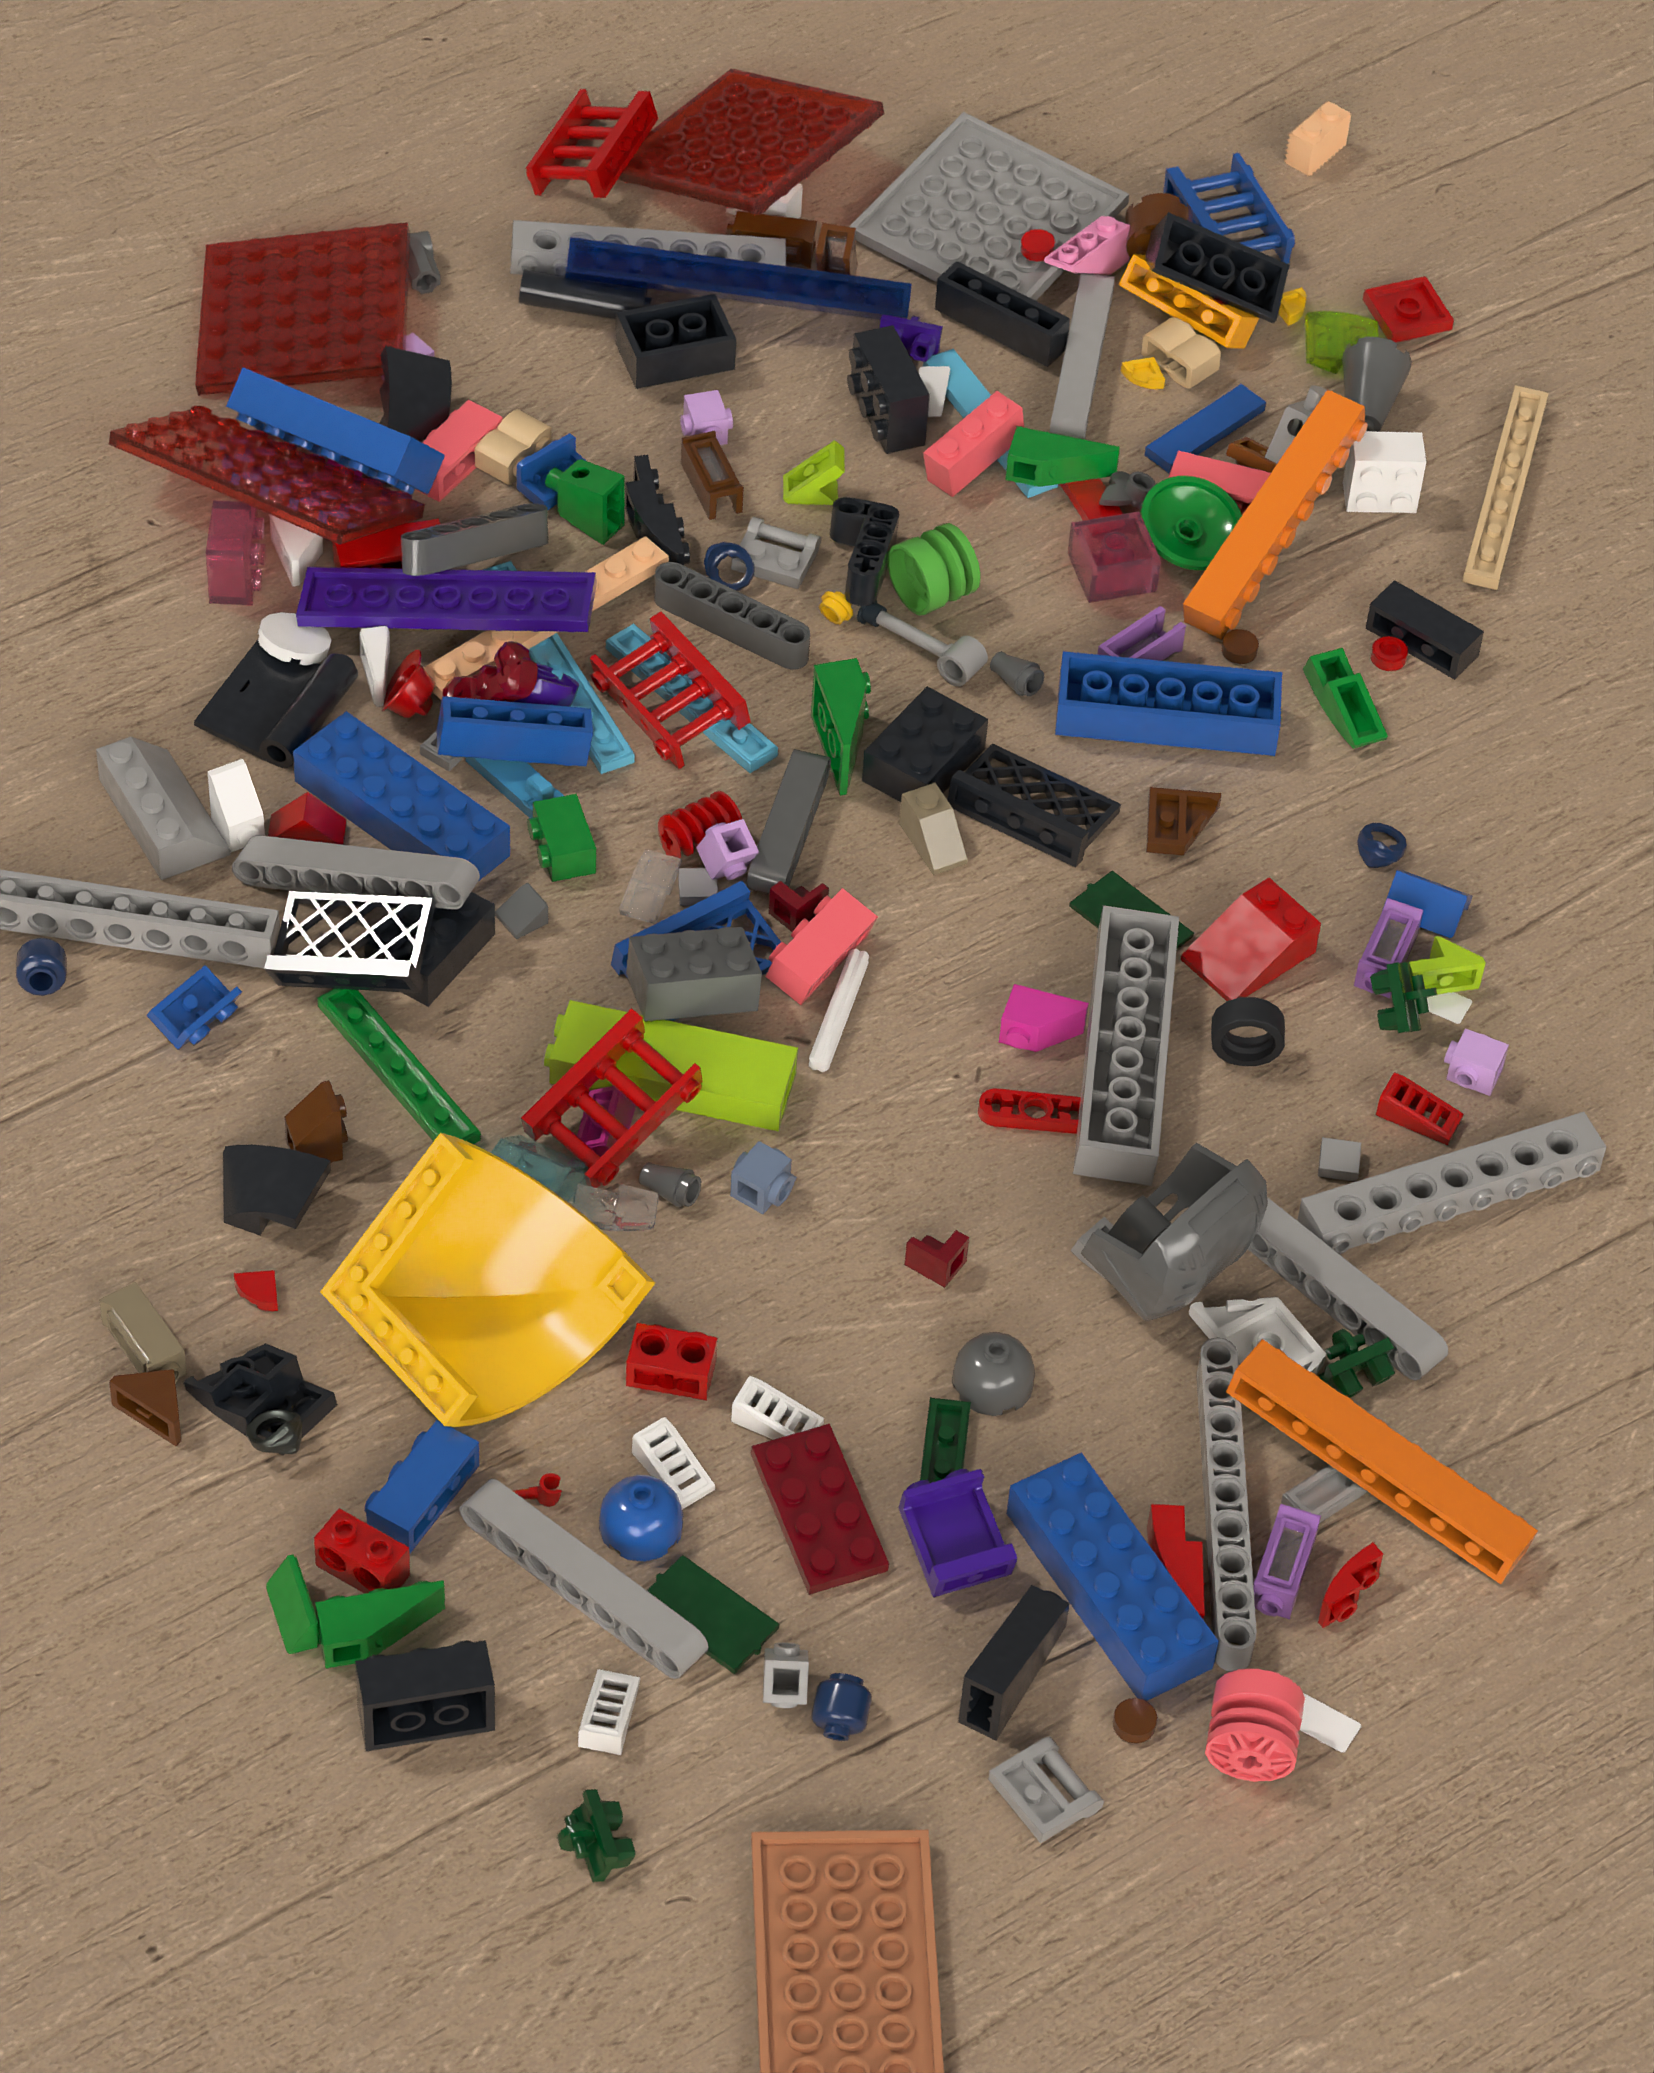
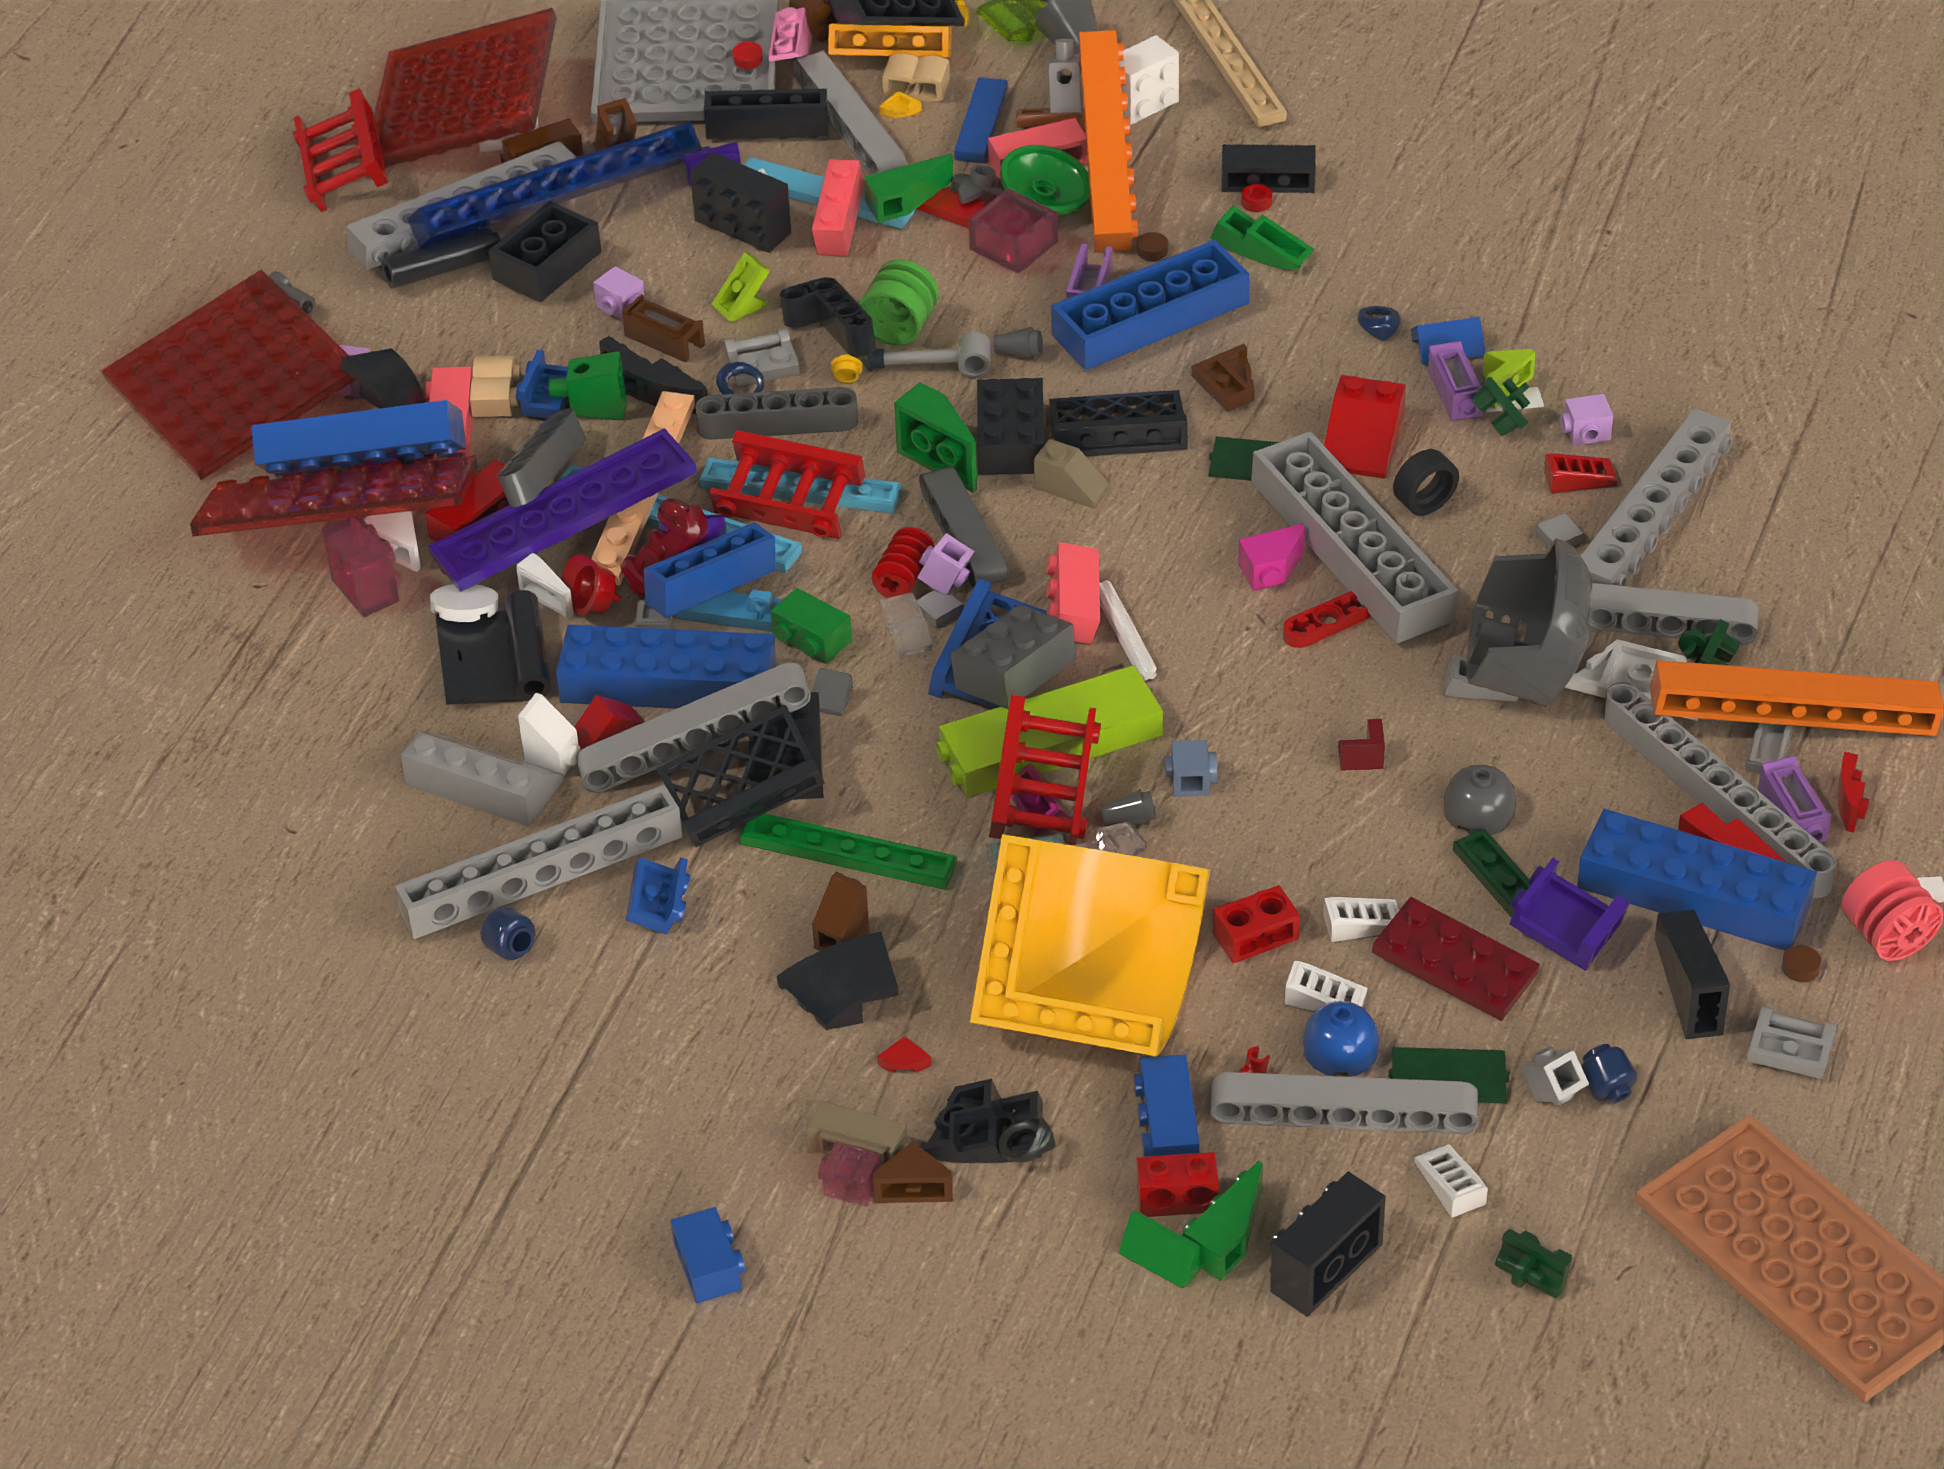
camera: 30 degrees left, 5 degrees down
dark red panel [768,881,829,932] -> none
none -> clear pink brick [818,1143,880,1207]

